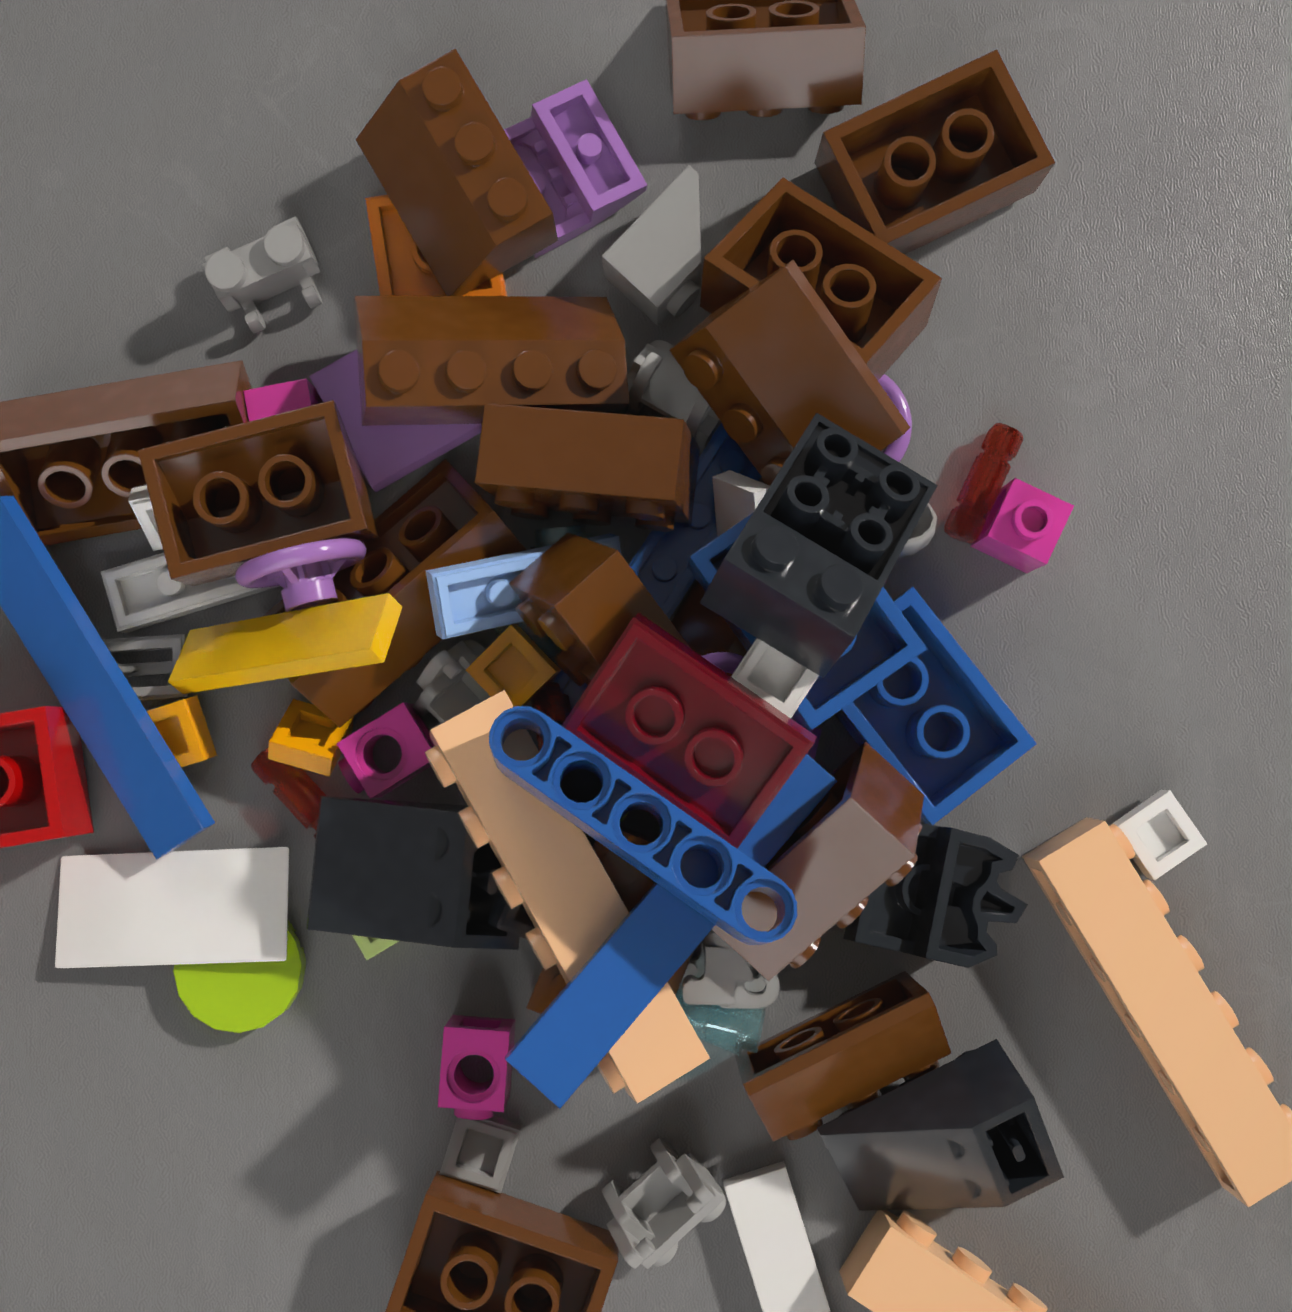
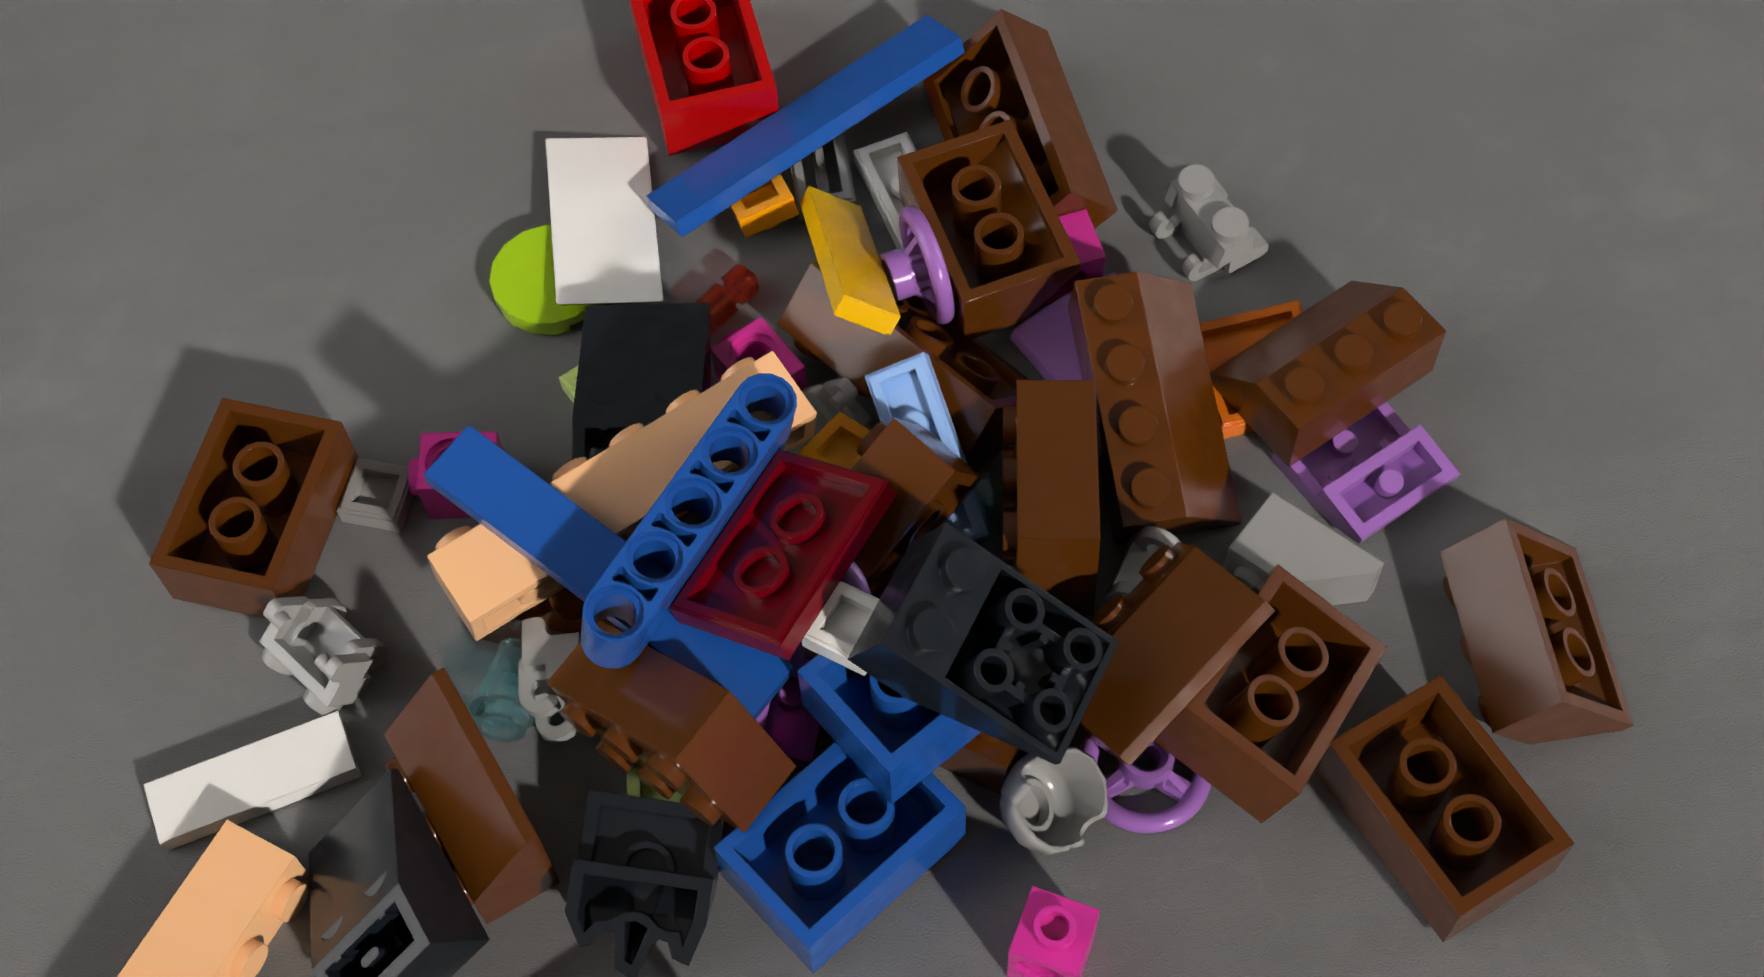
camera: 85 degrees right, 25 degrees down
light orange plate [268,699,354,777] -> none
clear red axle [944,423,1024,544] -> none

